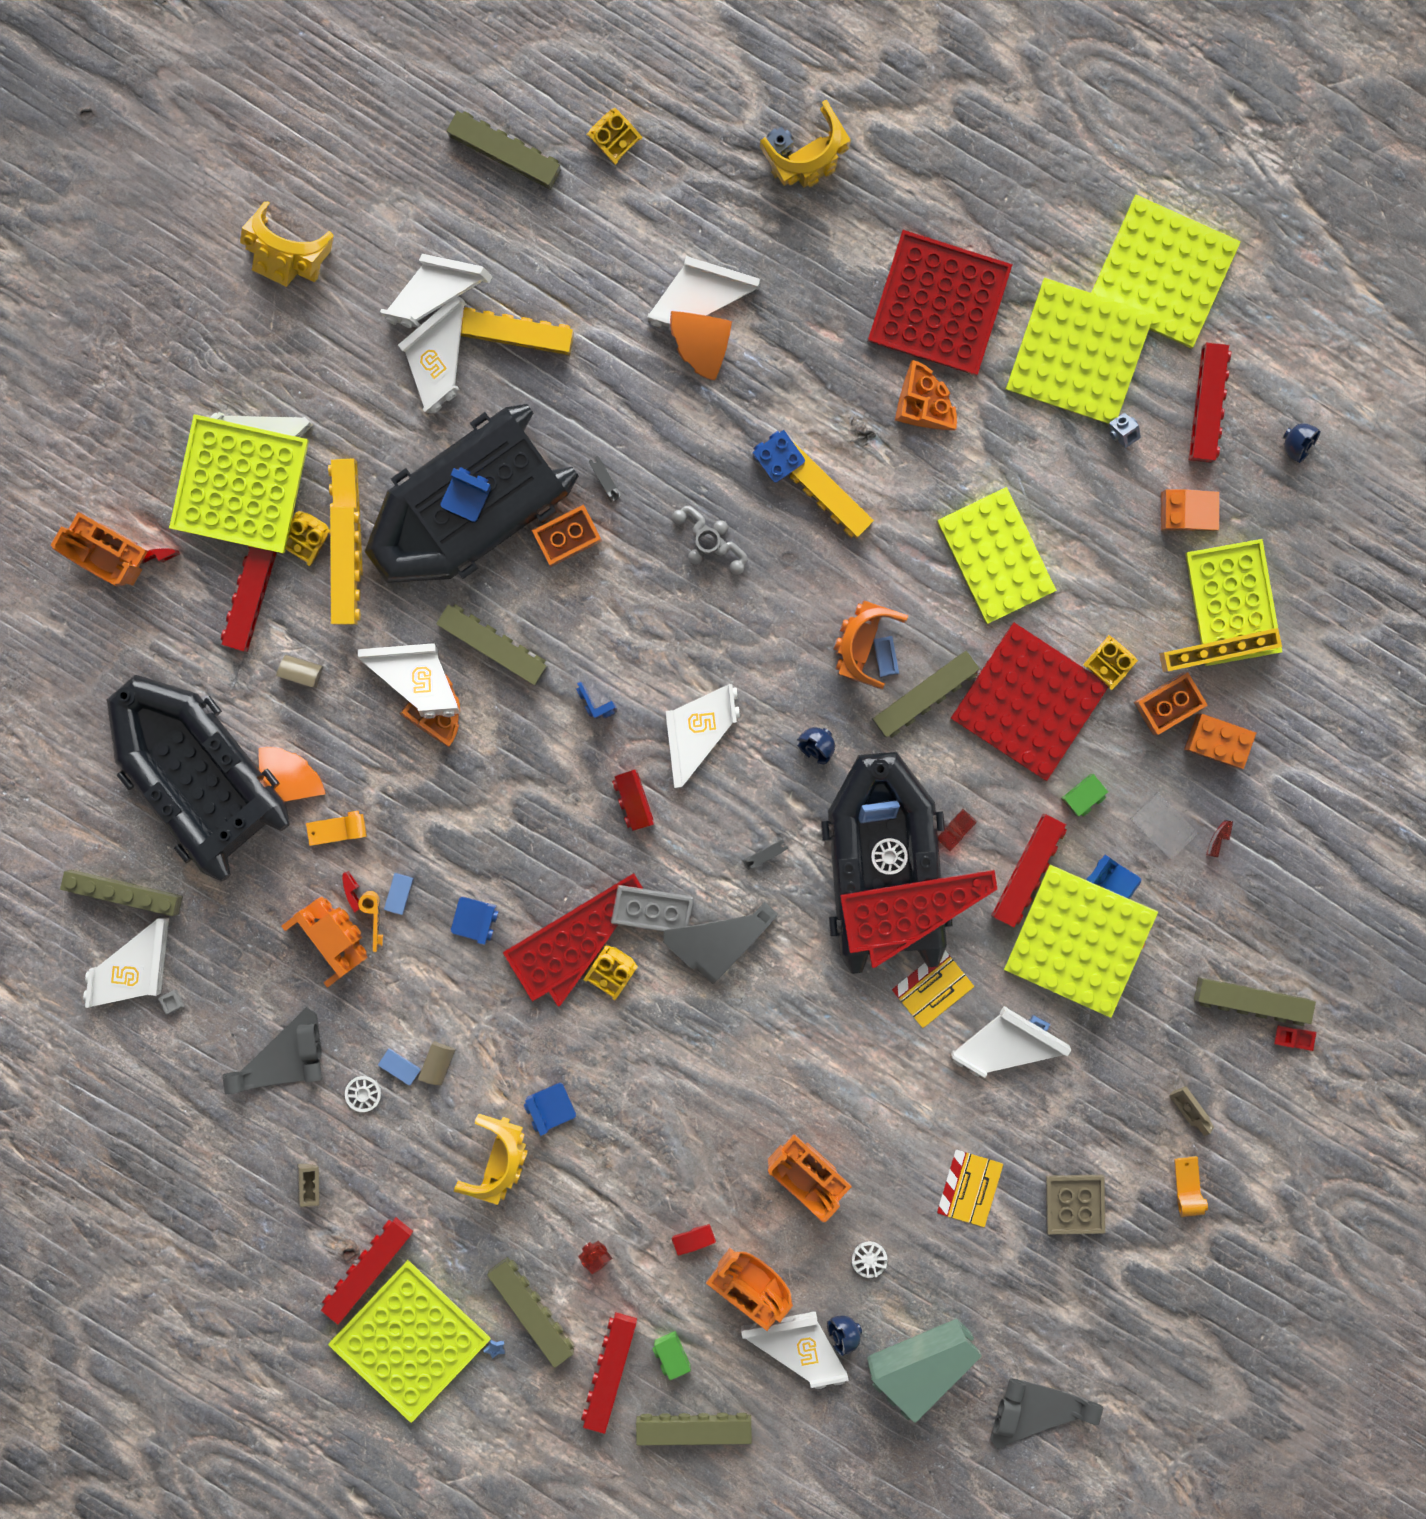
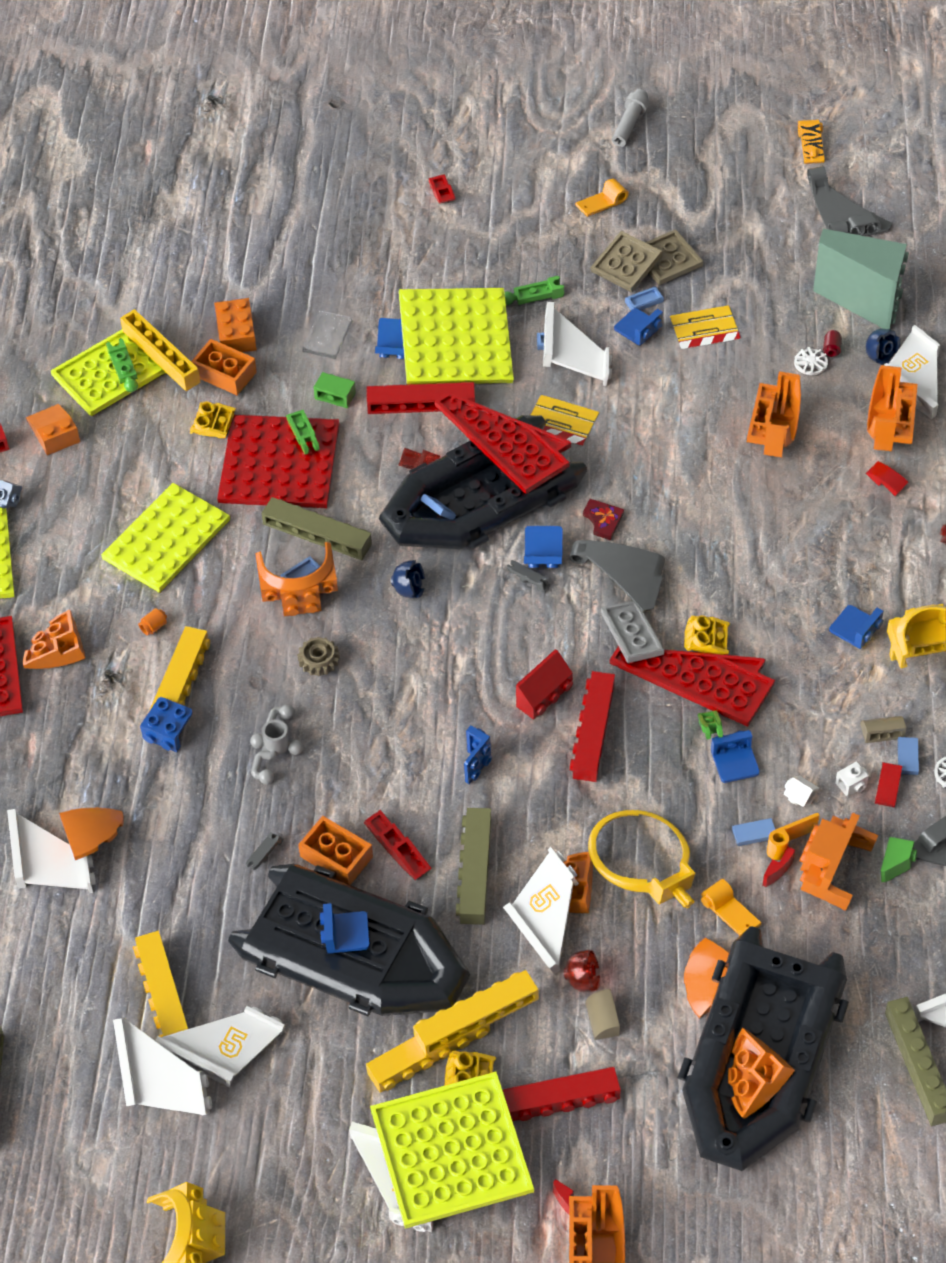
camera: 115 degrees left, 35 degrees down
white piece [666,684,740,788] -> none
white wheel [871,838,908,874] -> none
dark tan hinge [1169,1086,1214,1136] -> none
olive brick [1194,977,1316,1026] -> none
clear red slope [1206,820,1233,858] -> none
none -> bright green plate [106,338,138,392]
none -> orange brick [138,608,167,636]
none -> bright green hinge [286,410,320,454]
none -> dark tan gear [297,637,340,676]
none -> red slope [364,809,432,881]
none -> bright green plate [504,276,564,305]
none -> blue bracket [524,526,563,568]
none -> clear red cylinder [563,950,600,992]
none -> red brick [569,671,615,782]
none -> dark red tile [583,499,624,540]
none -> yellow brick [588,810,695,909]
none -> dark tan plate [590,231,663,292]
none -> light grey piece [612,89,650,147]
none -> blue bracket [614,308,663,346]
none -> medium blue tile [625,286,664,310]
none -> bright green hinge [697,710,723,740]
none -> orange brick [728,1028,795,1118]
none -> white brick [784,775,819,807]
none -> light orange door [798,119,825,164]
none -> dark red brick [823,330,842,357]
none -> white brick [835,761,869,797]
none -> red slope [875,762,902,808]
none -> bright green slope [881,837,917,882]

